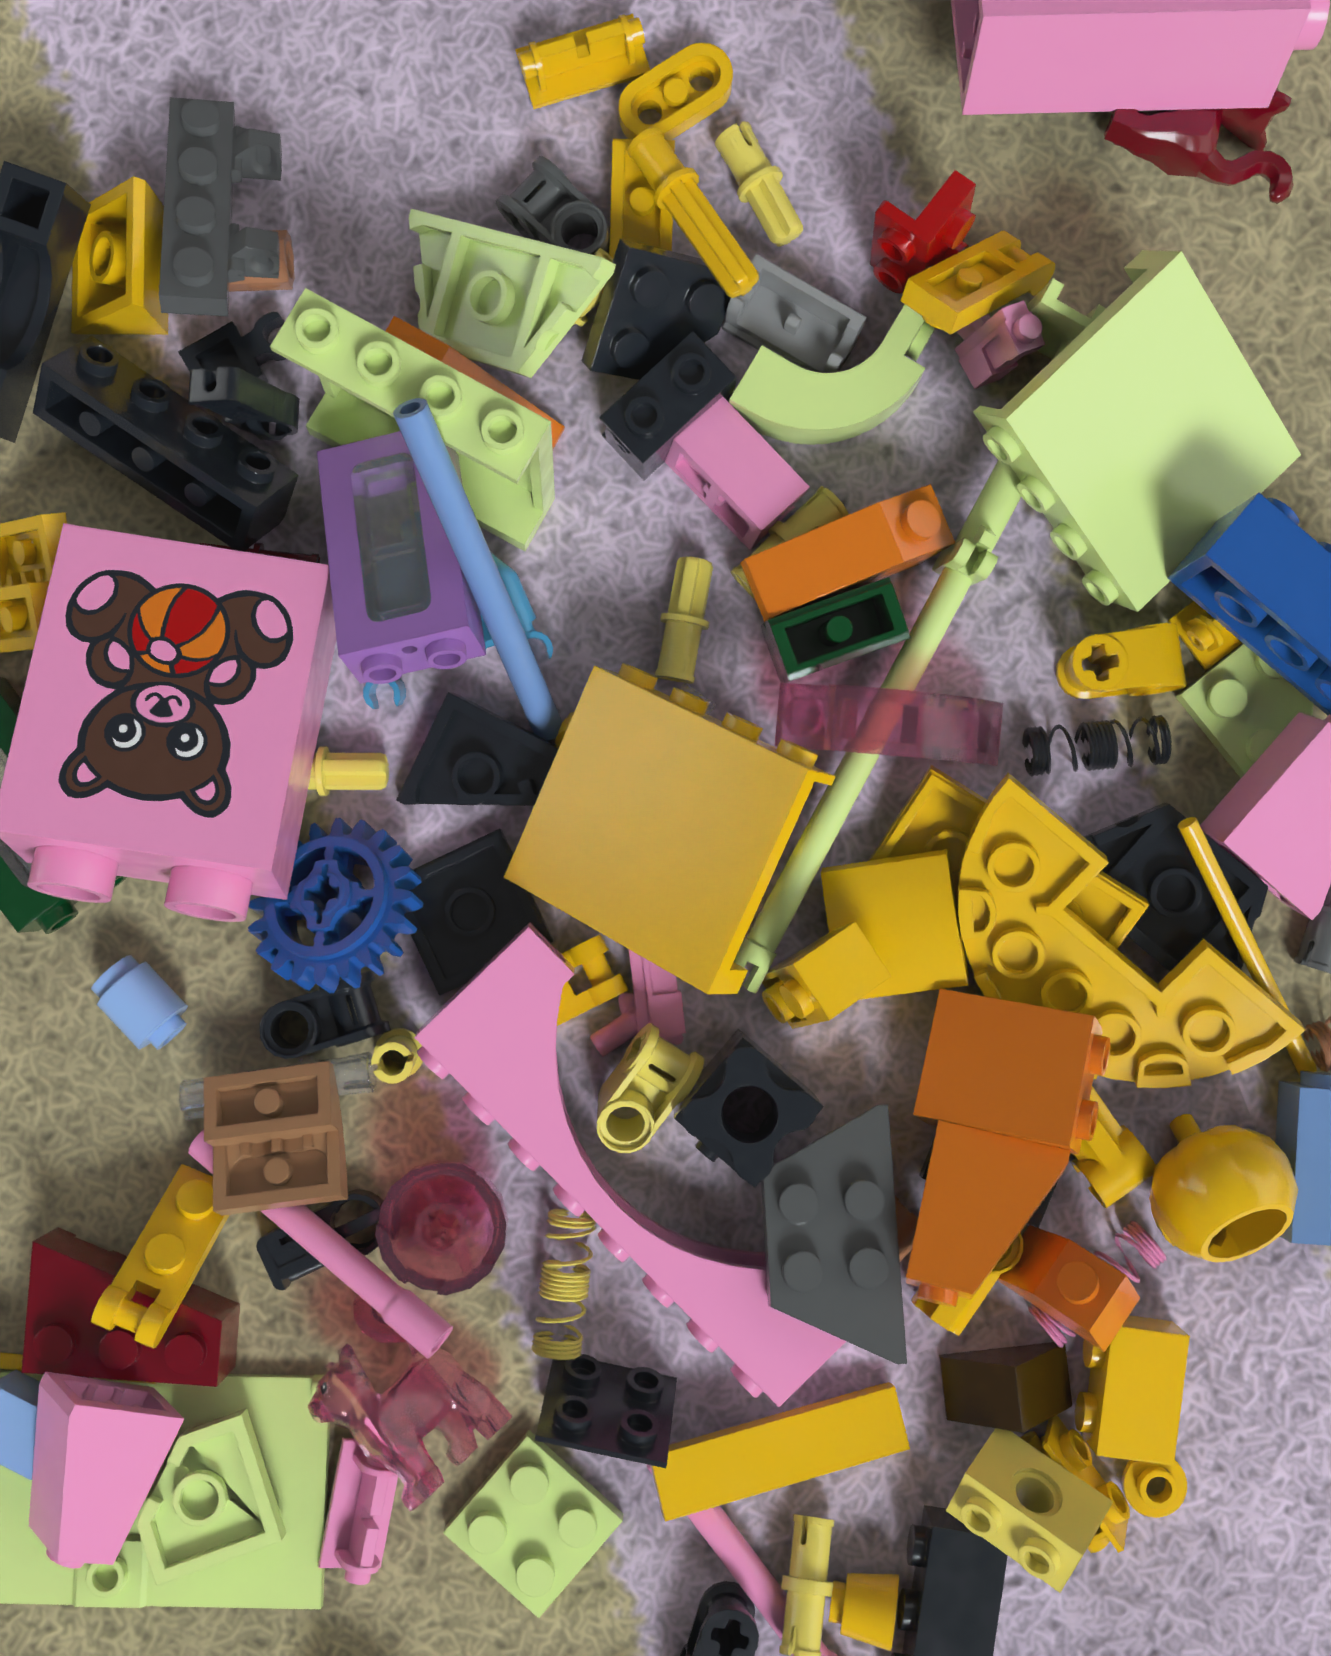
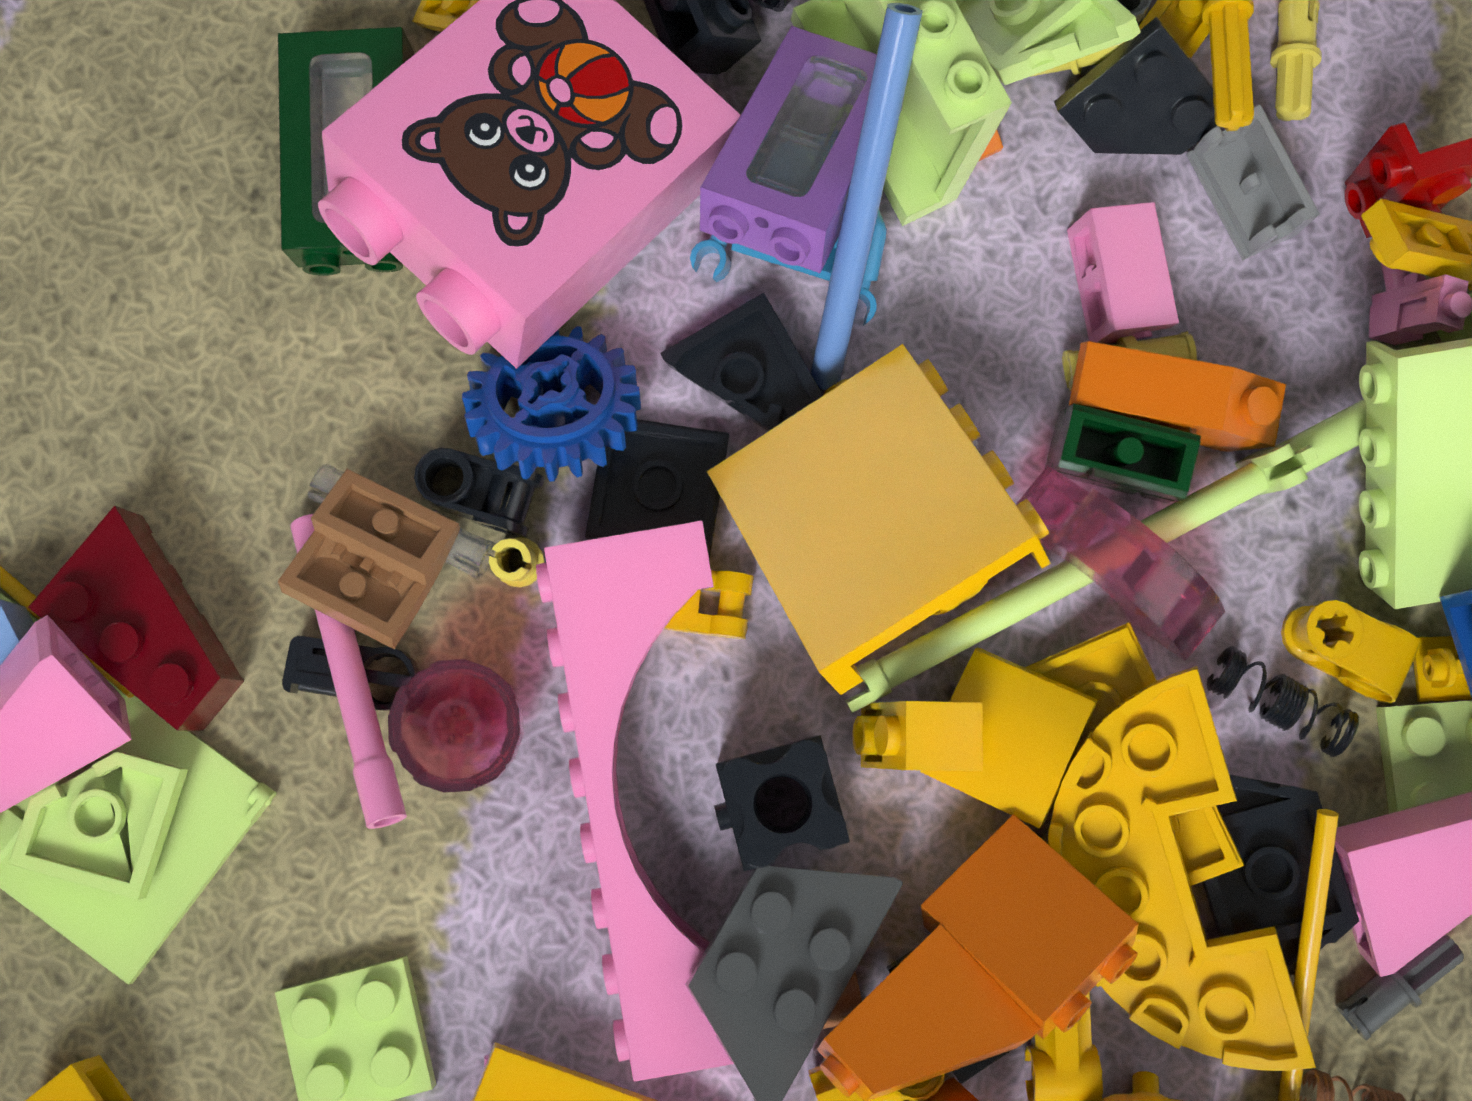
camera: 35 degrees right, 5 degrees down
light blue brick [91,955,188,1050] -> none
yellow plate [91,1164,229,1349] -> none
light yellow axle [308,746,389,796] -> none
clear pink animal [308,1294,513,1512] -> none
bright pink hinge [318,1438,405,1585] -> none
light yellow piece [531,1209,597,1360] -> none
black hinge [535,1354,677,1468] -> none
bright pink piece [590,950,686,1057] -> none
light yellow piece [597,1023,705,1153] -> none
black hinge [599,331,737,481] -> none
light yellow axle [655,556,713,684] -> none
yellowish green arch [729,304,936,445] -> none

